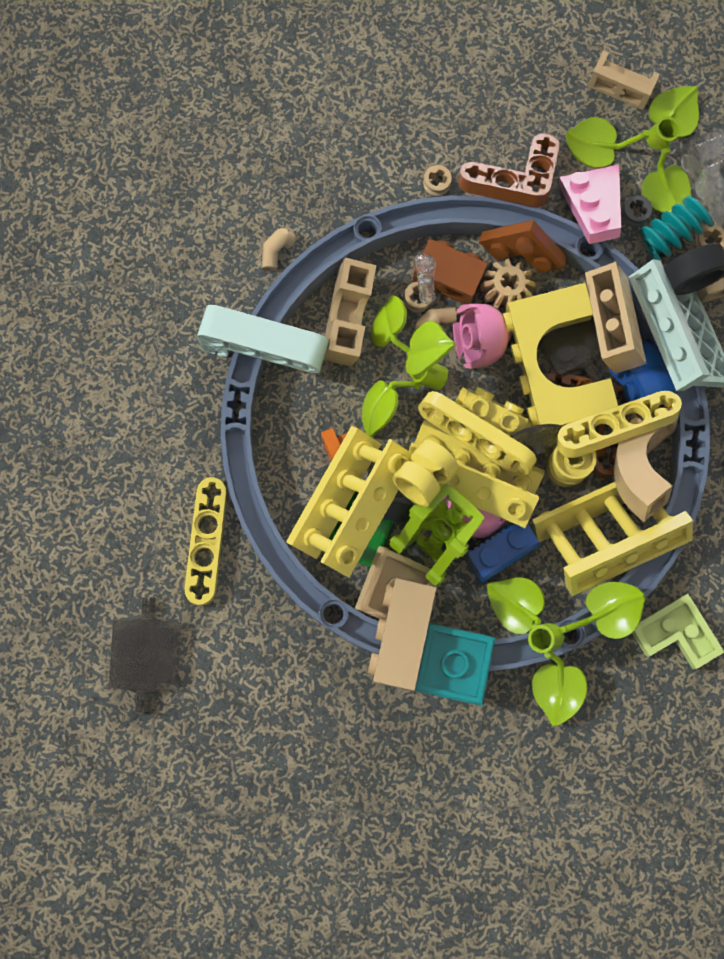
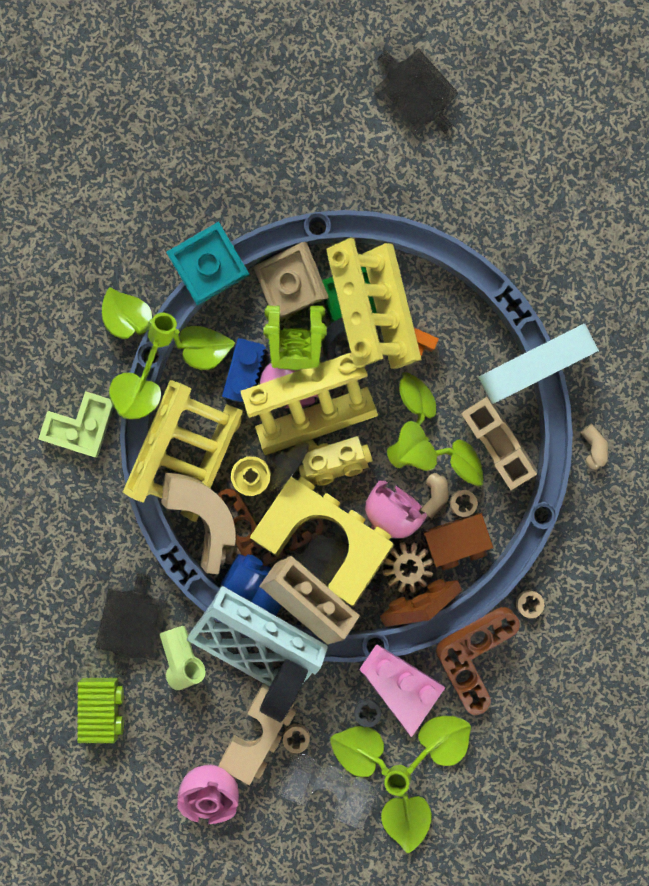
camera: 140 degrees right, 10 degrees up
light yellow beam [185,477,228,606] -> none
tan brick [368,578,436,691] -> none
light yellow wheel [392,439,459,507] -> none
clear arm [414,253,437,304] -> none
light yellow beam [418,391,537,477] -> none
light yellow beam [557,391,682,458] -> none
tan hinge [588,50,660,110] -> none
teal piece [640,196,714,261] -> none

